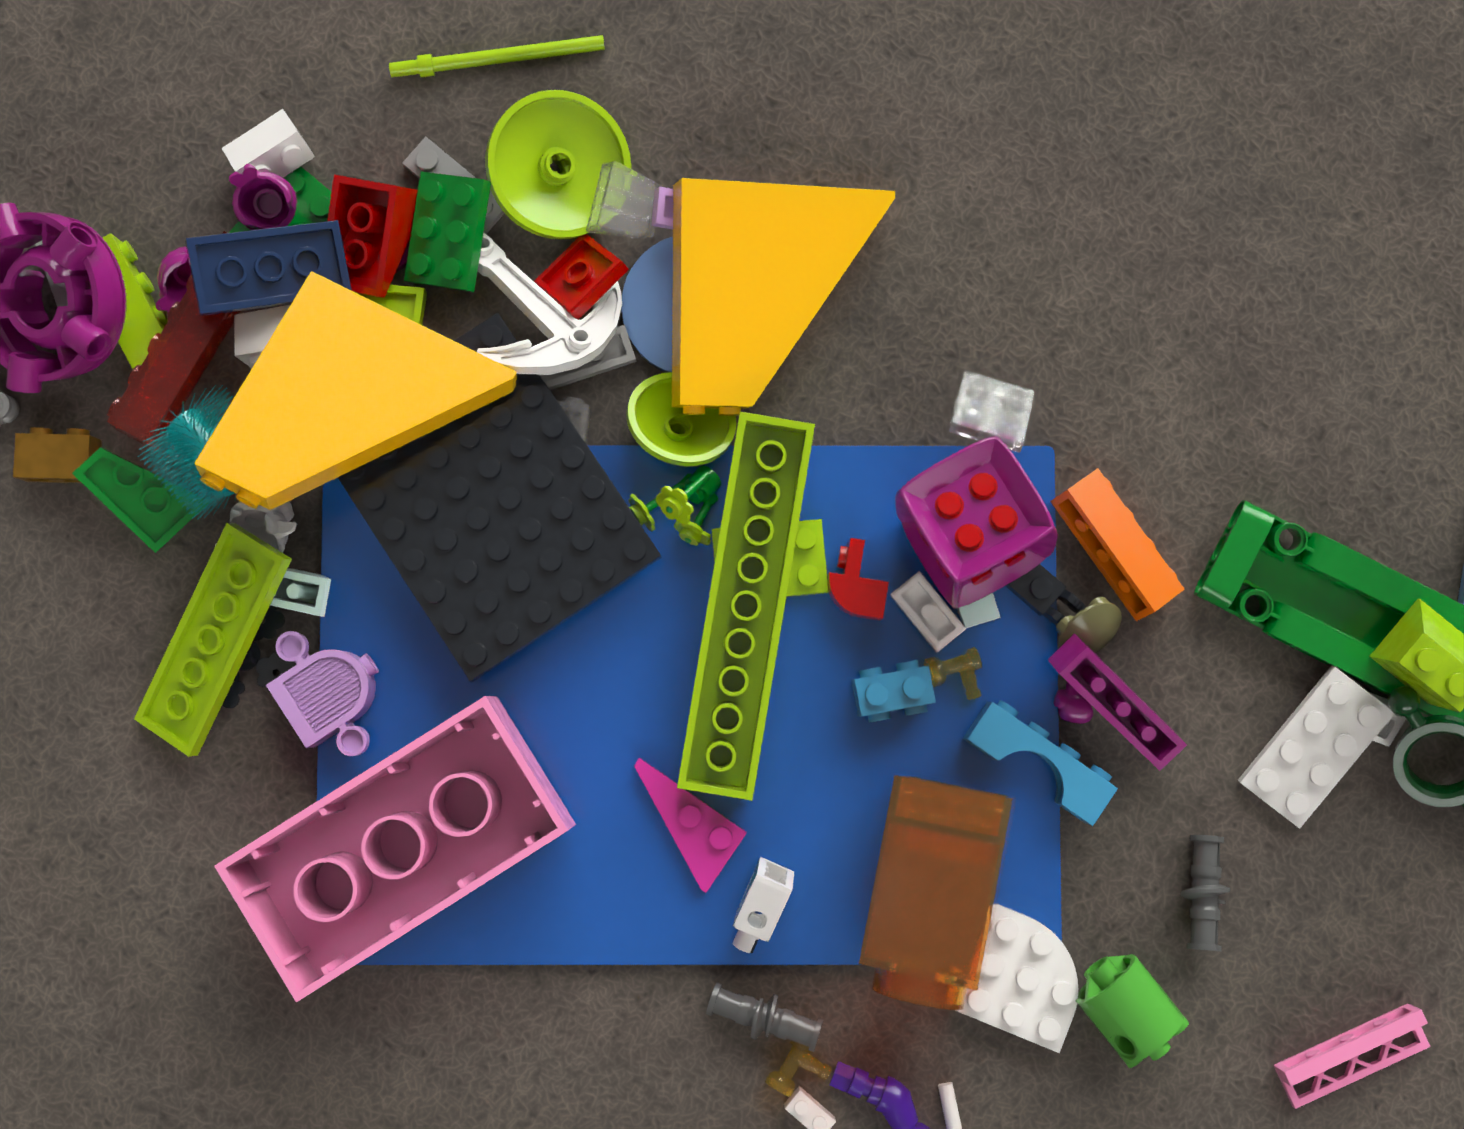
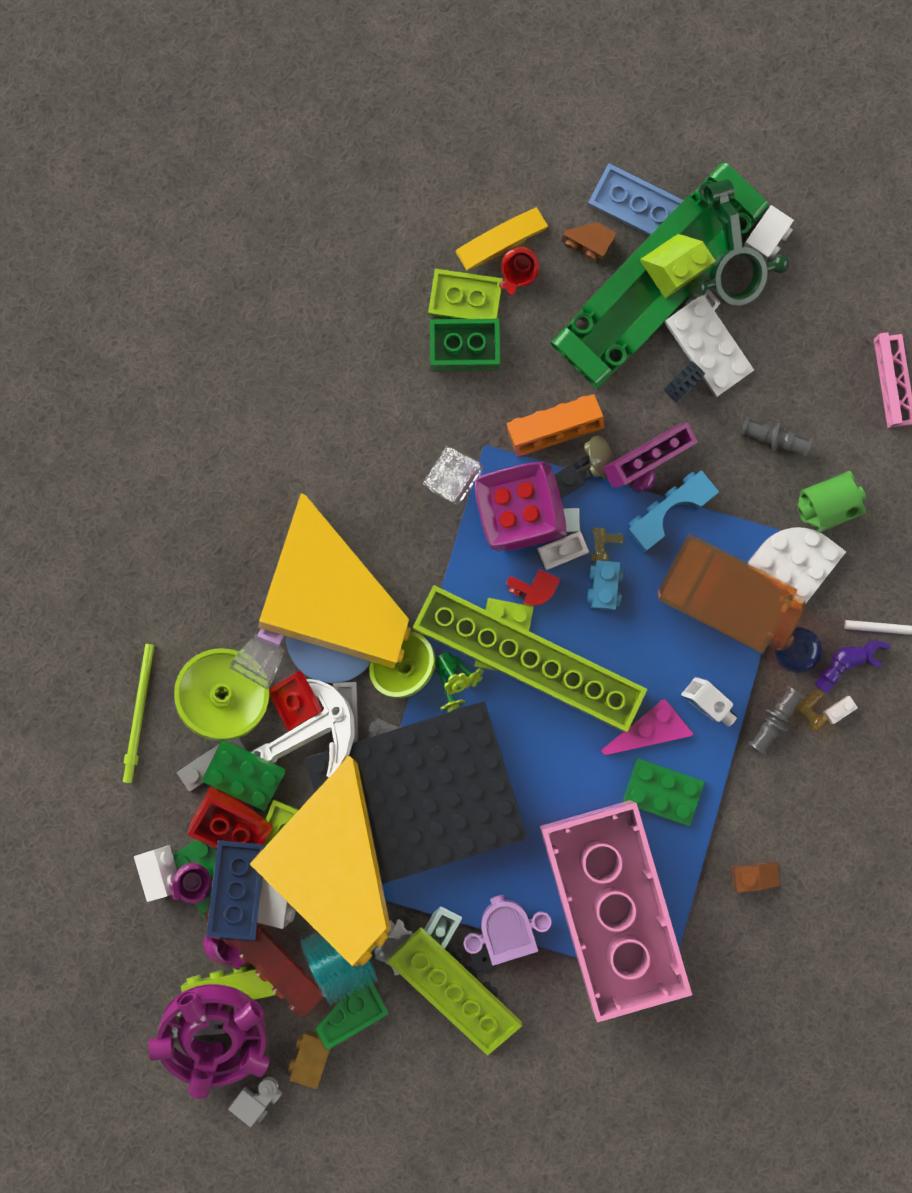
camera: 65 degrees left, 0 degrees up
none -> lime plate [428,269,503,319]
none -> green brick [430,319,500,371]
none -> yellow slope [455,207,548,271]
none -> red hat [499,247,540,295]
none -> dark orange slope [562,222,617,263]
none -> green plate [622,758,705,826]
none -> black wheel [663,361,706,403]
none -> dark orange slope [730,862,780,893]
none -> clear blue cylinder [774,627,822,673]

